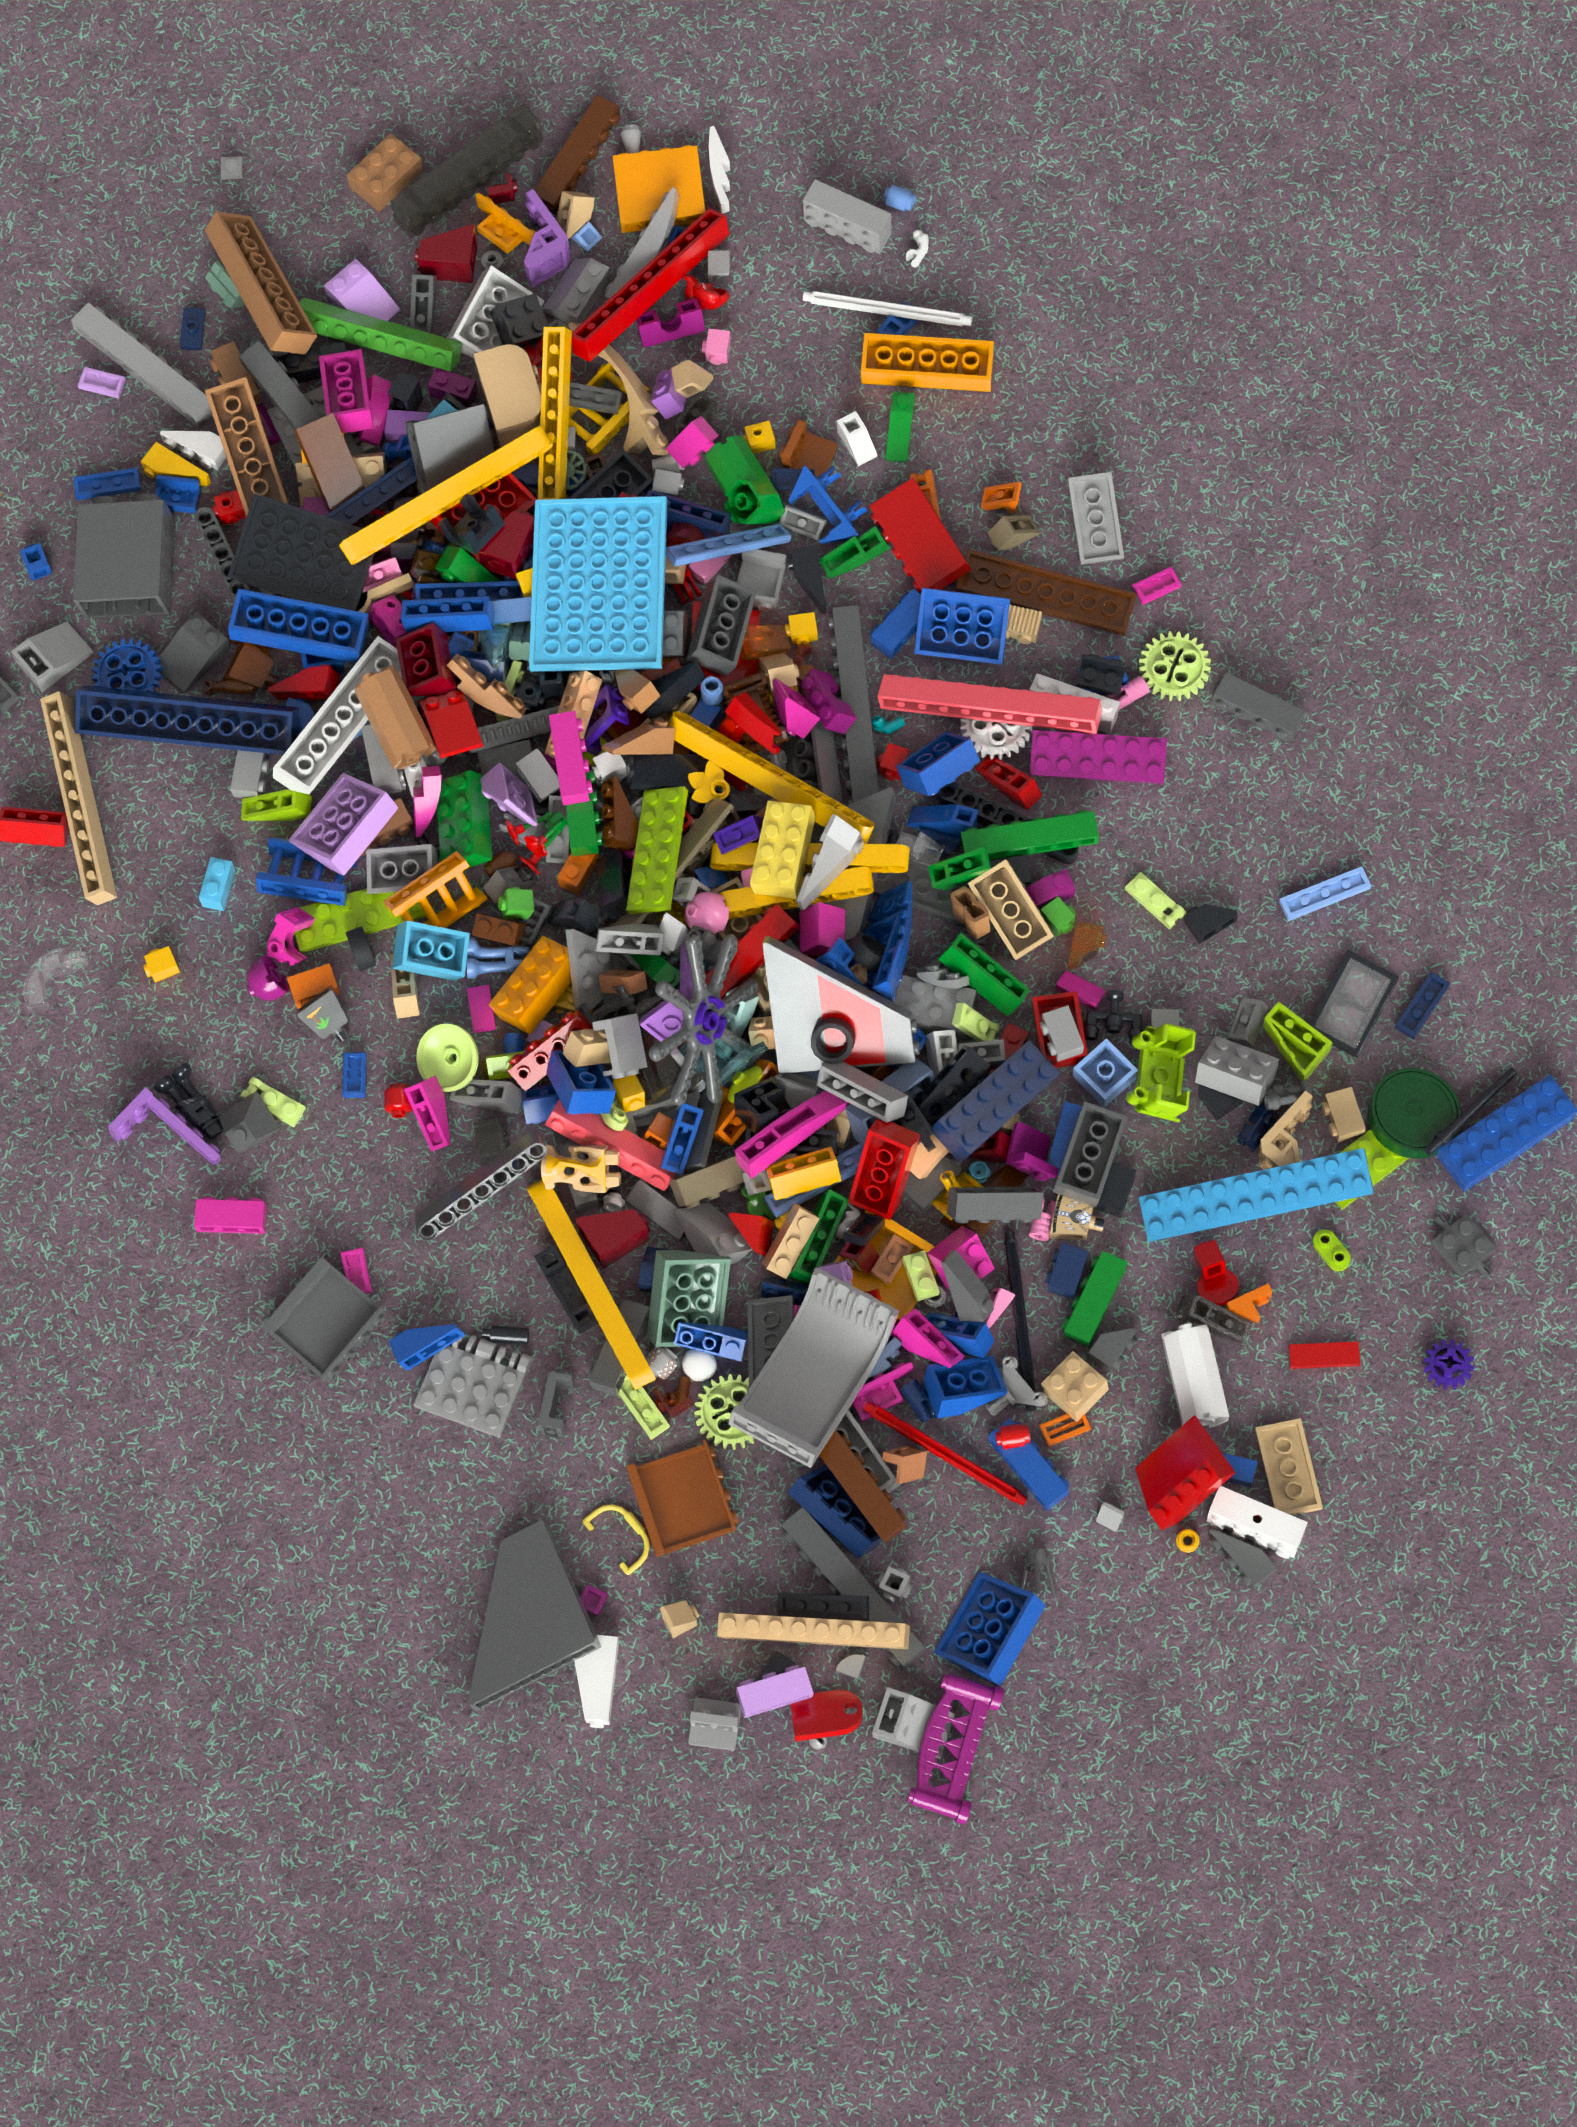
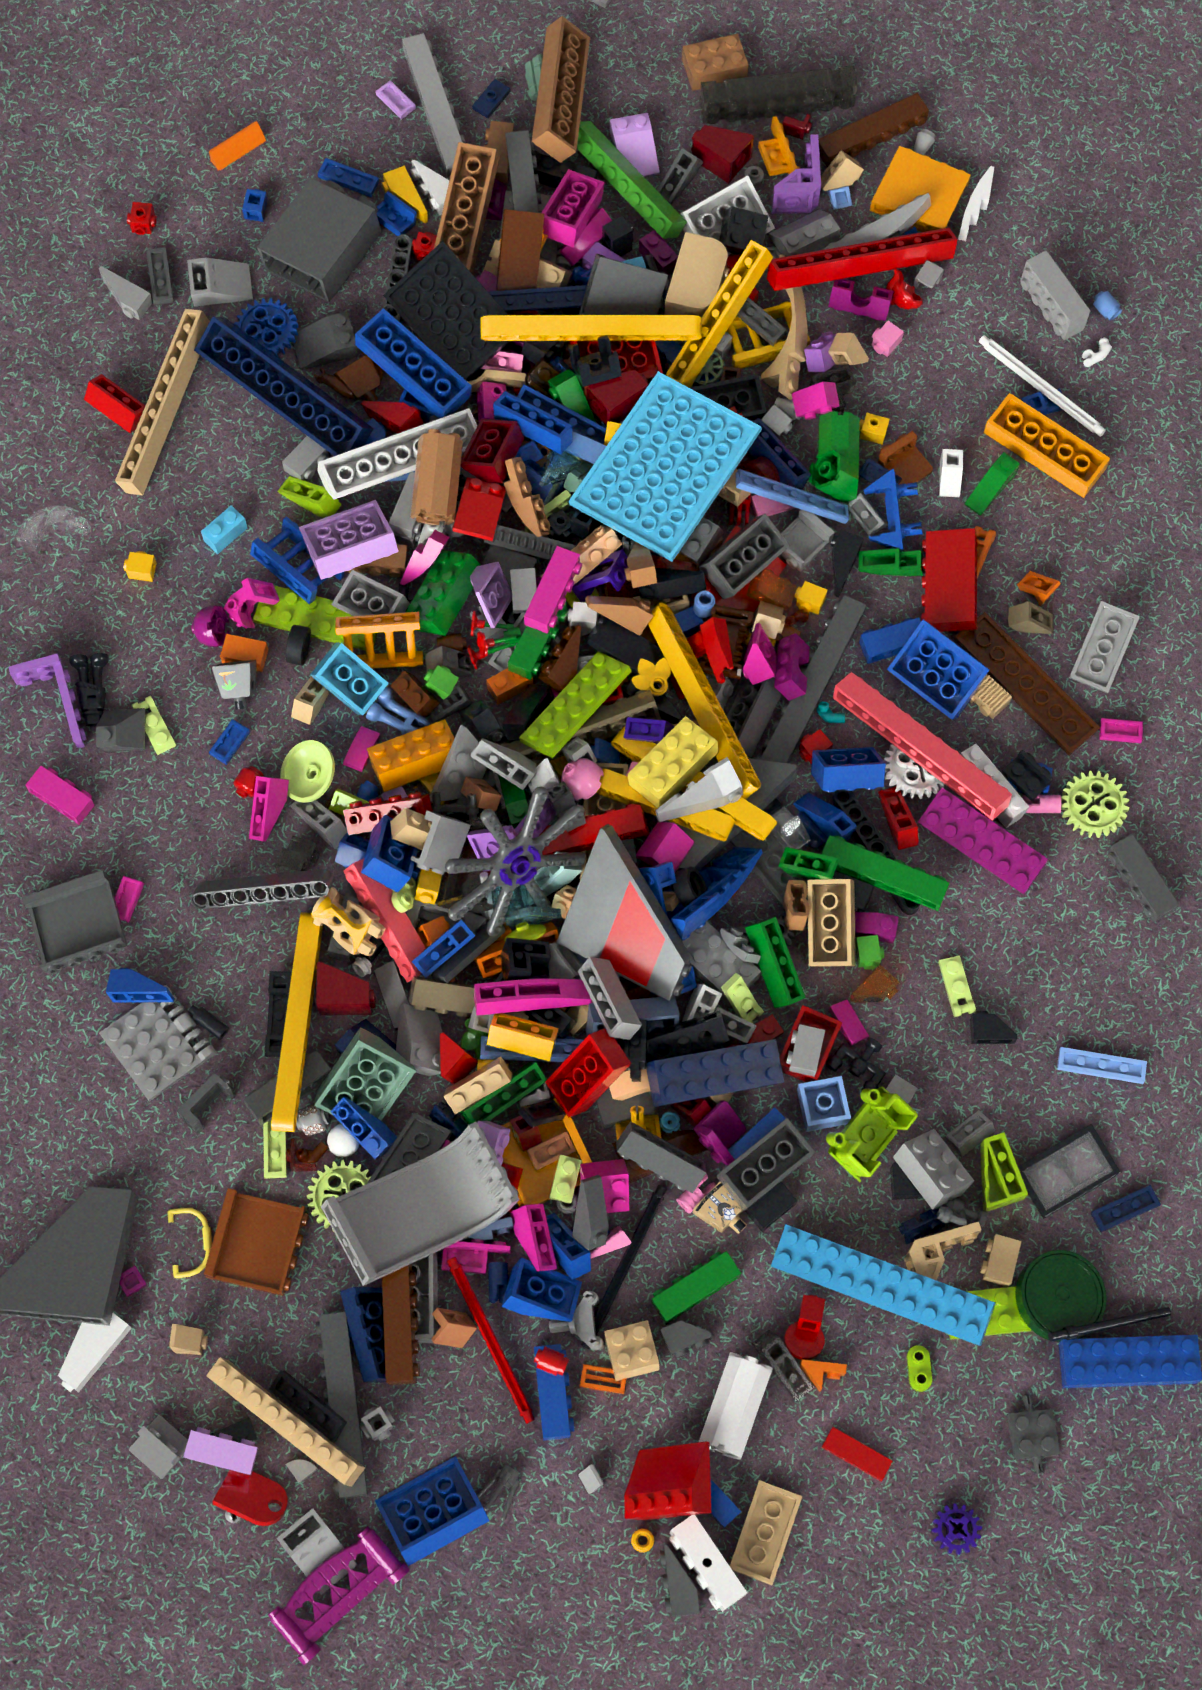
camera: 25 degrees right, 0 degrees up
black tyre [811,1017,855,1063] -> none
dark blue brick [1045,1243,1089,1300] -> none

